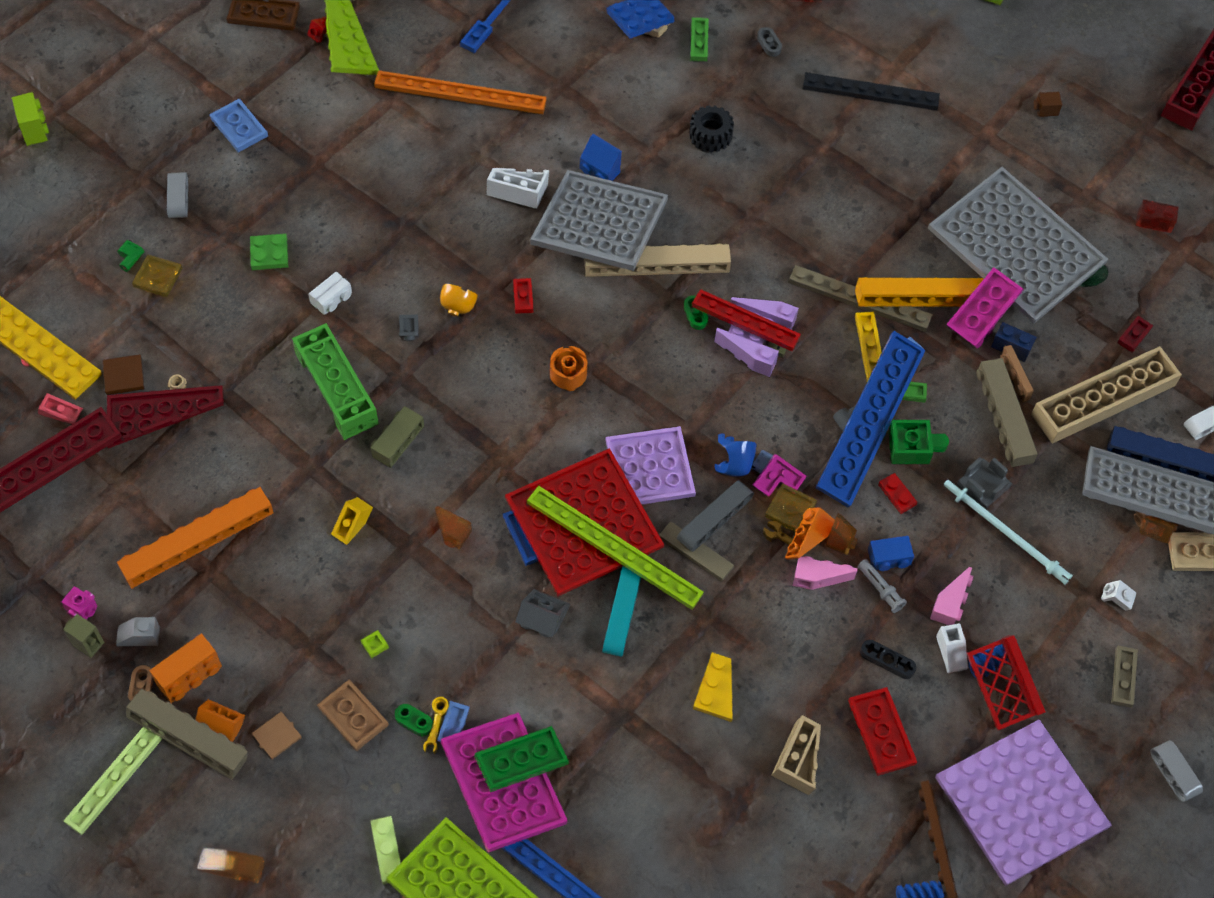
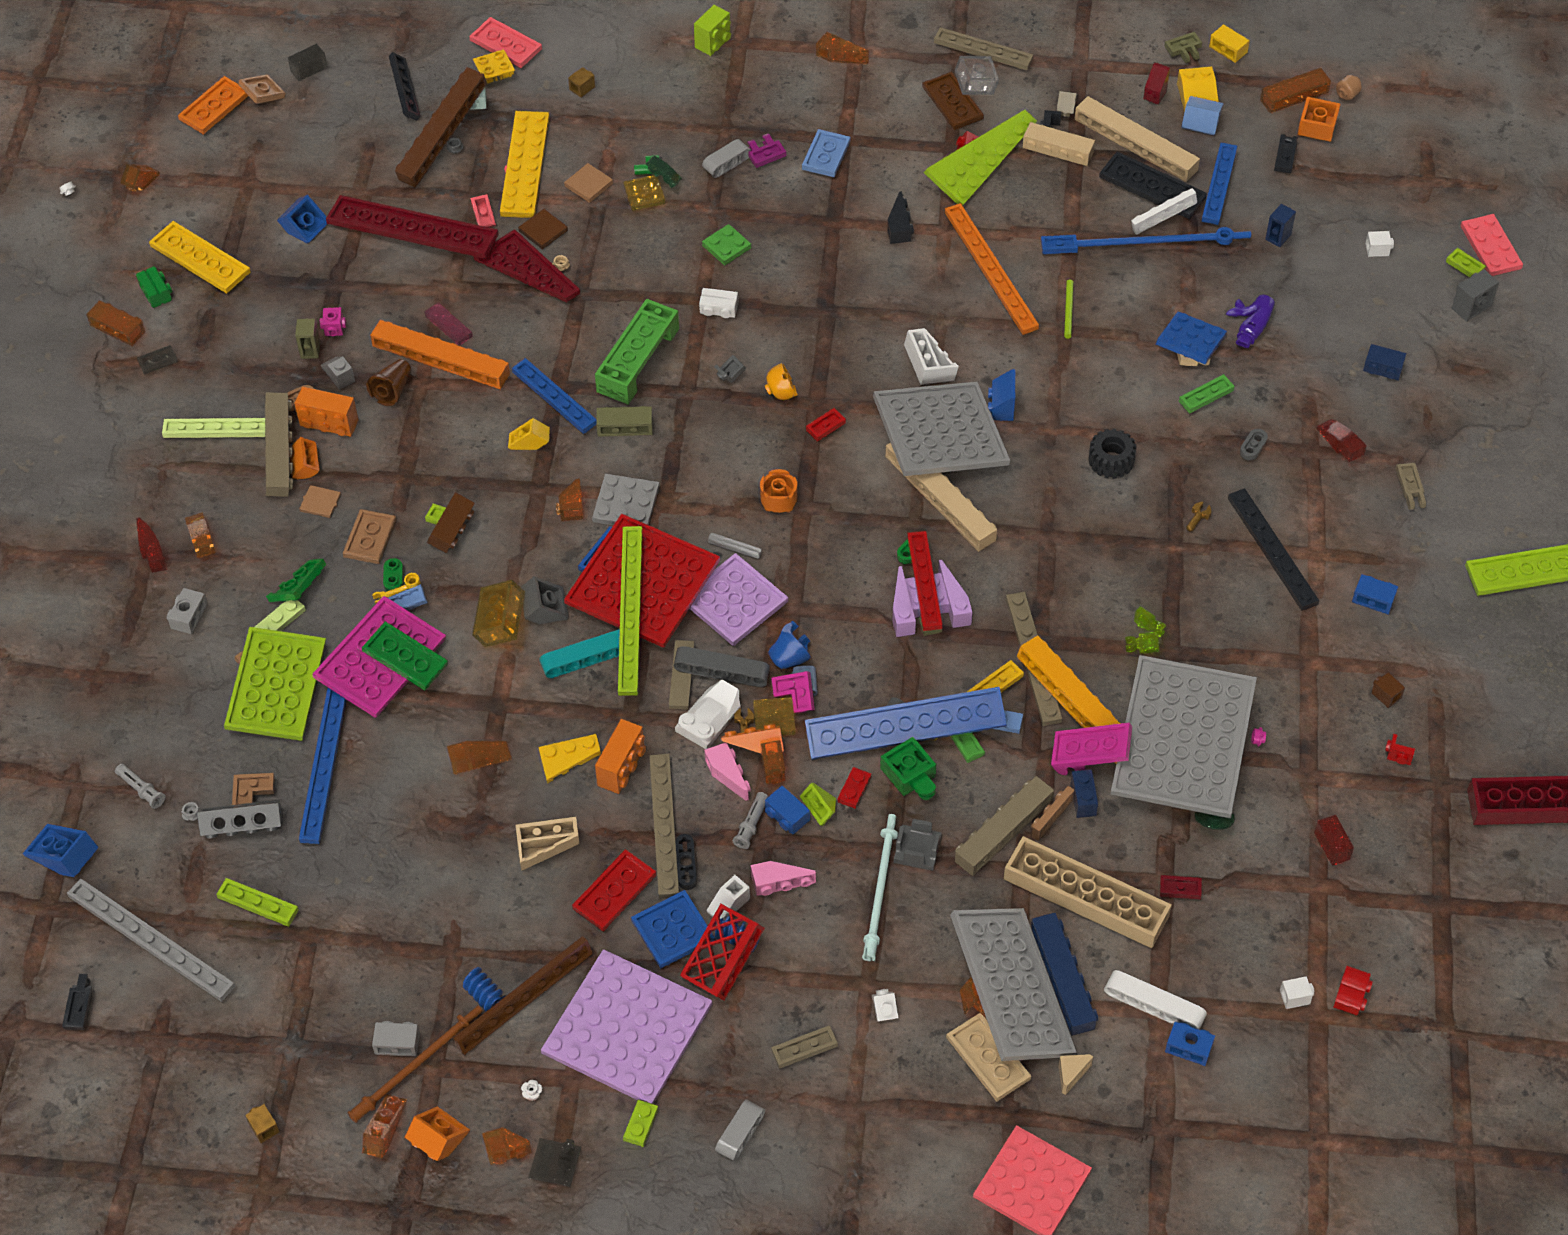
camera: 60 degrees right, 5 degrees down
none -> green wing [266,558,326,602]
none -> reddish brown cone [366,359,411,406]
none -> clear pink plate [424,303,473,346]
none -> reddish brown brick [427,492,475,553]
none -> clear orange slope [447,741,511,774]
none -> clear yellow brick [472,580,525,647]
none -> blue plate [512,358,597,434]
none -> medium nougat tile [564,163,613,203]
none -> light grey plate [592,474,660,525]
none -> orange brick [595,719,646,794]
none -> lime plate [623,1100,658,1147]
none -> blue plate [631,890,715,969]
none -> clear green slope [646,156,682,188]
none -> dark tan plate [649,754,679,898]
none -> white slope [675,680,741,749]
none -> light grey axle [708,533,762,559]
none -> magenta plate [747,133,787,168]
none -> lime slope [799,783,836,826]
none -> clear orange slope [816,32,869,64]
none -> black slope [887,191,914,244]
none -> lime bar [1064,280,1074,339]
none -> clear neon green plate [1125,632,1159,653]
none -> clear neon green plate [1134,606,1166,637]
none -> pearl gold bar [1186,502,1211,532]
none -> blue brick [1352,574,1398,615]
none -> red bracket [1385,734,1415,765]

